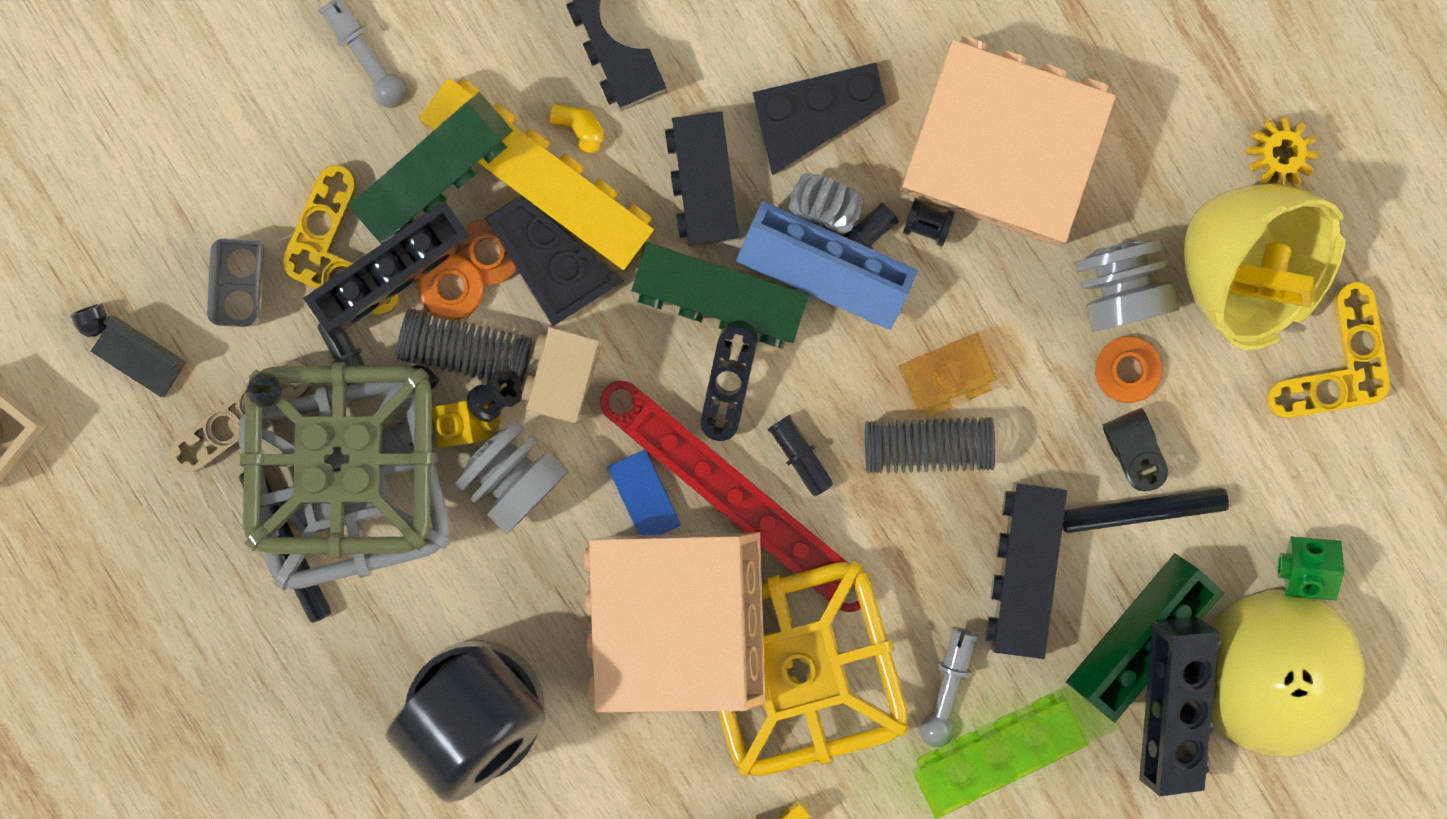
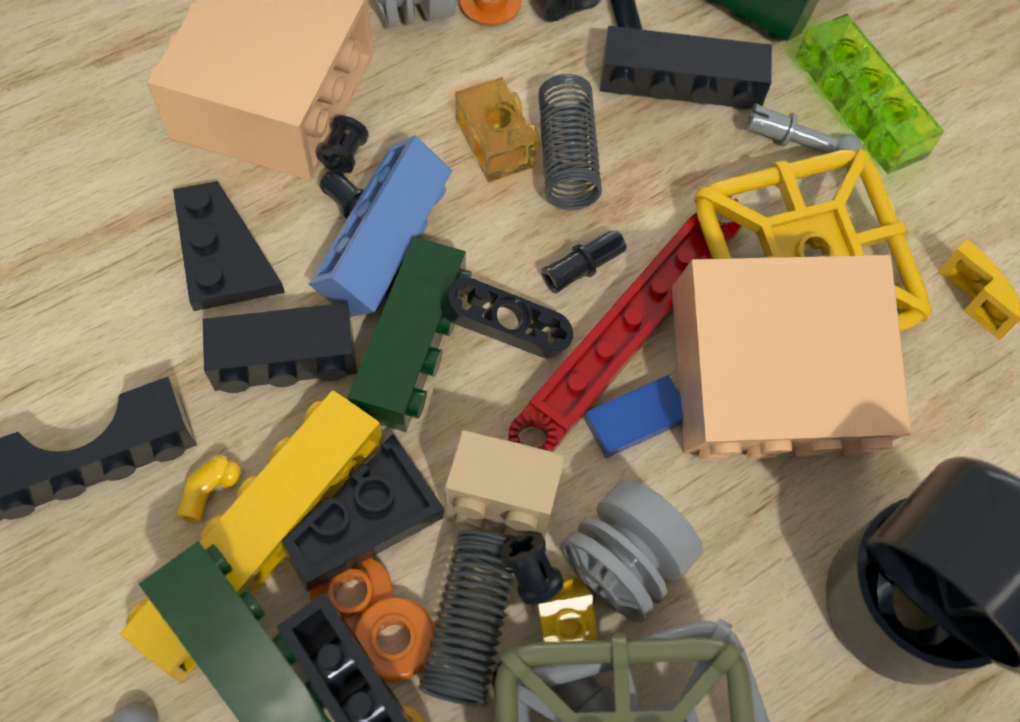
camera: 95 degrees left, 25 degrees down
light grey gear [788,173,864,234] -> none

